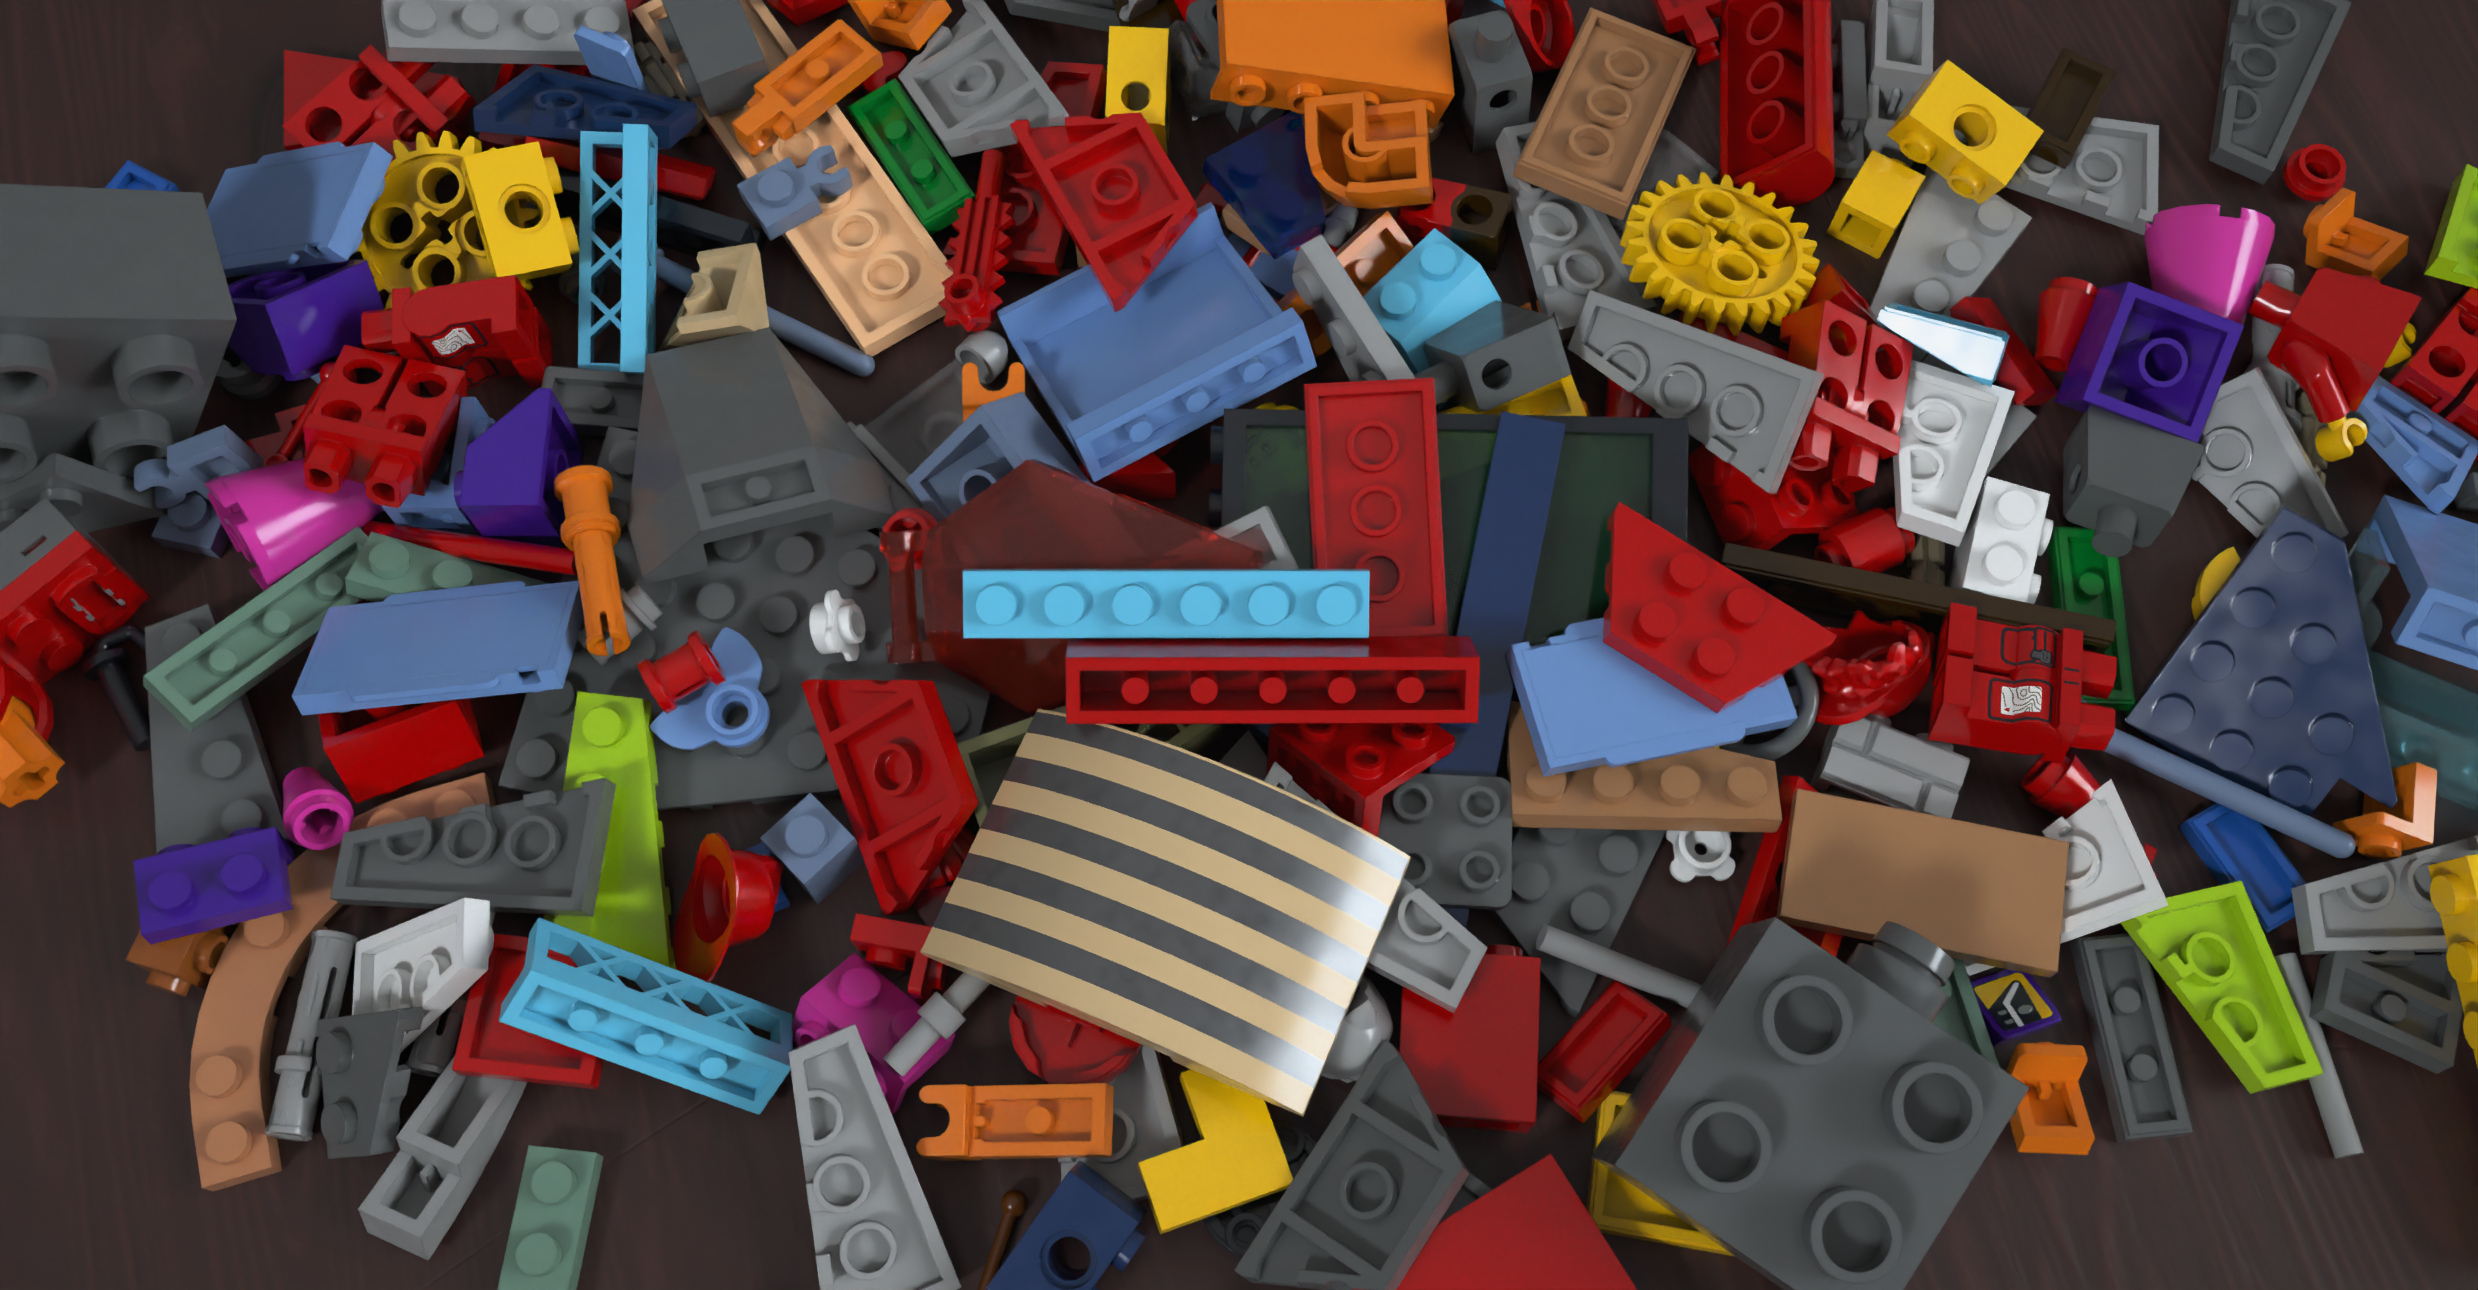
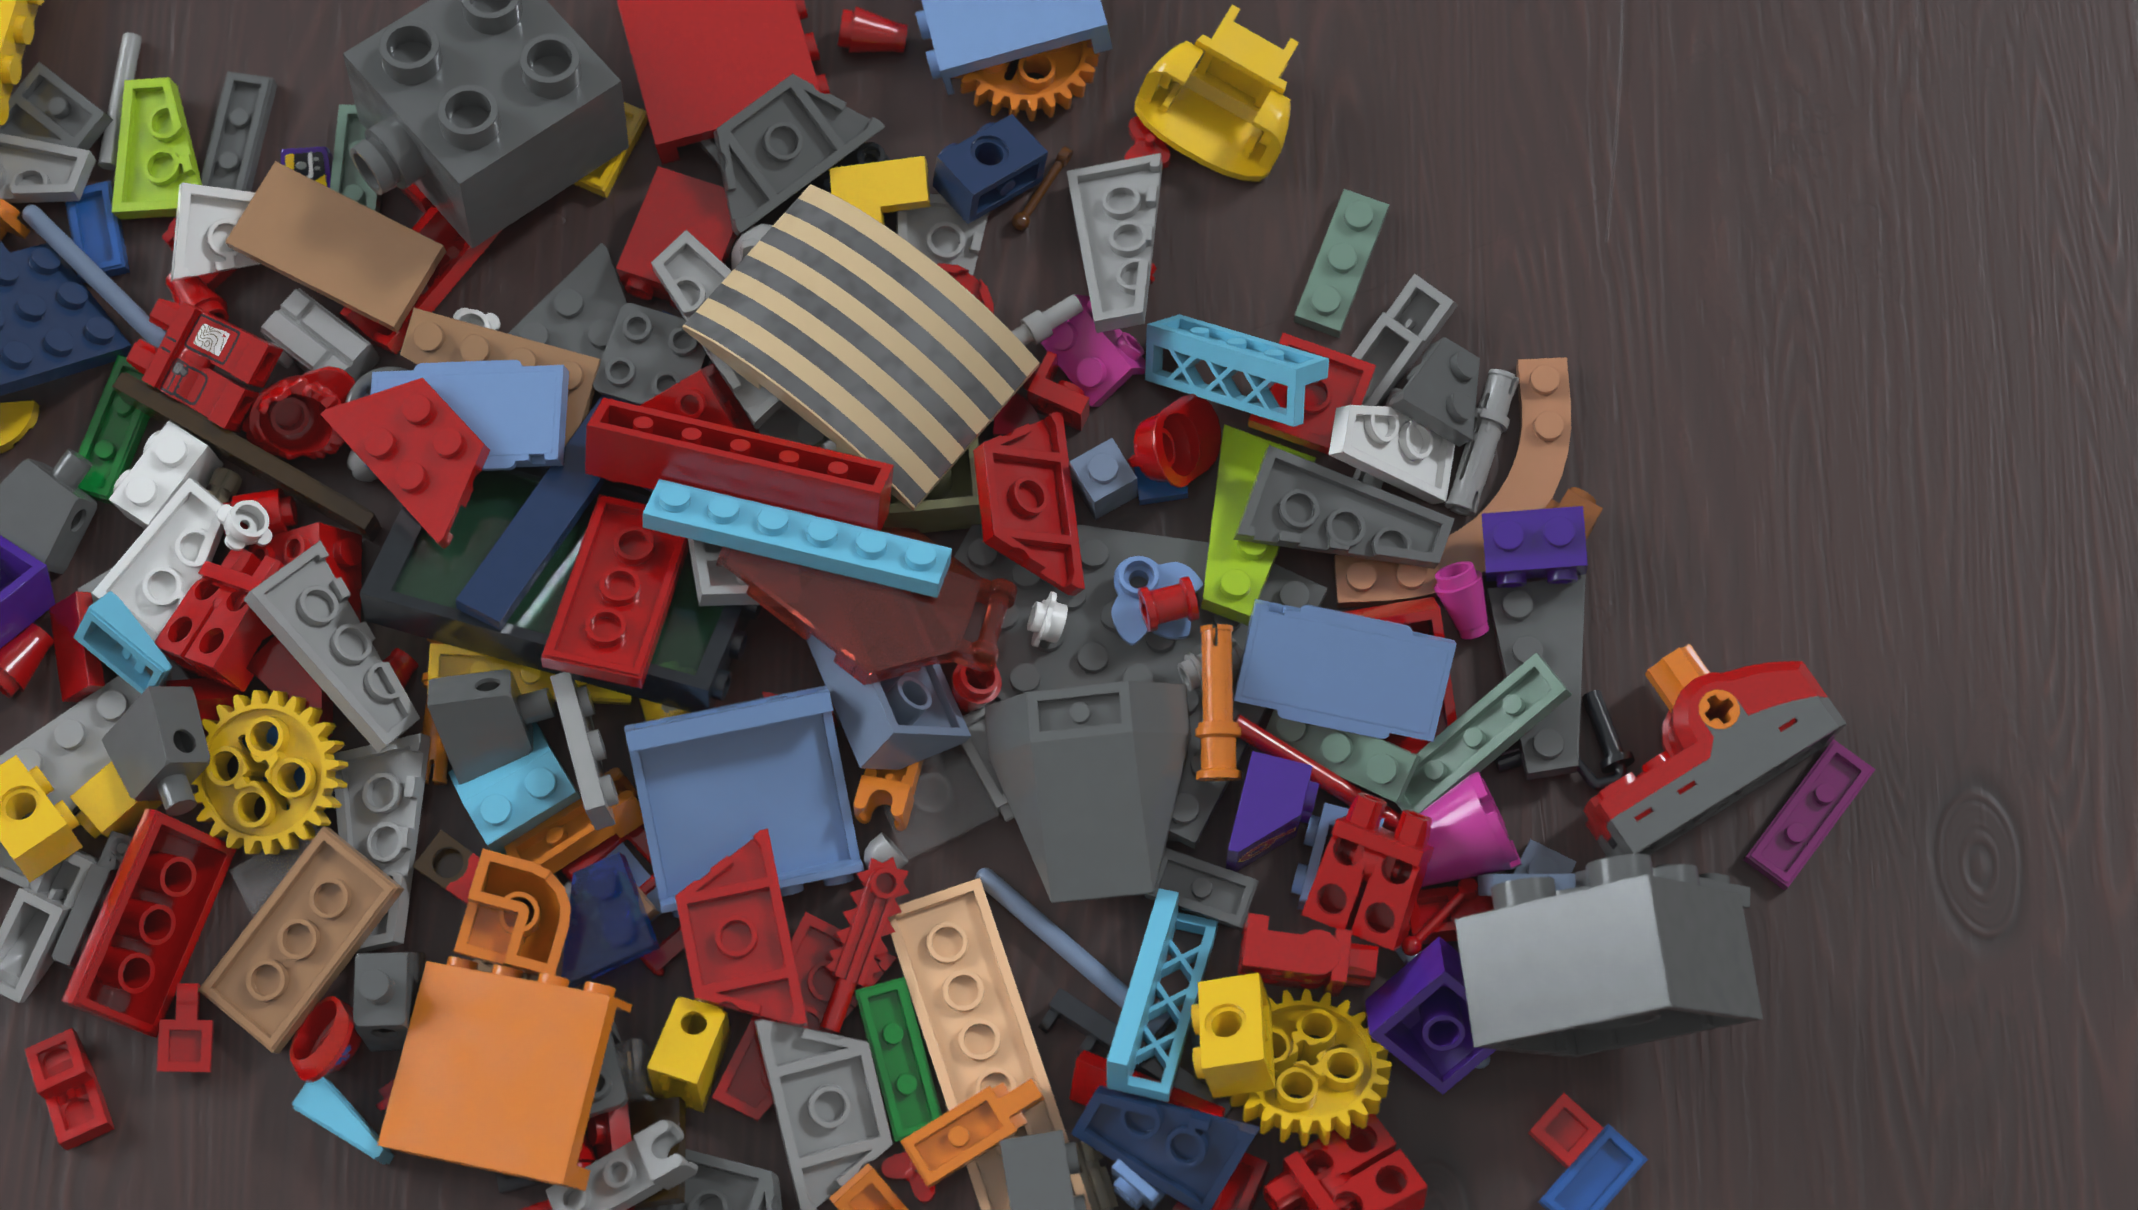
camera: 160 degrees left, 5 degrees up
medium blue piece [207,141,393,278] -> none
tan slope [658,243,769,352] -> none
sand blue plate [737,145,853,241] -> none
orange plate [916,1083,1114,1161] -> none
light grey bar [1535,924,1702,1008] -> none
red tile [1537,980,1672,1123] -> none
orange bracket [2006,1042,2095,1155] -> none
none -> dark grey torso [102,686,210,816]
none -> white plate [216,500,272,551]

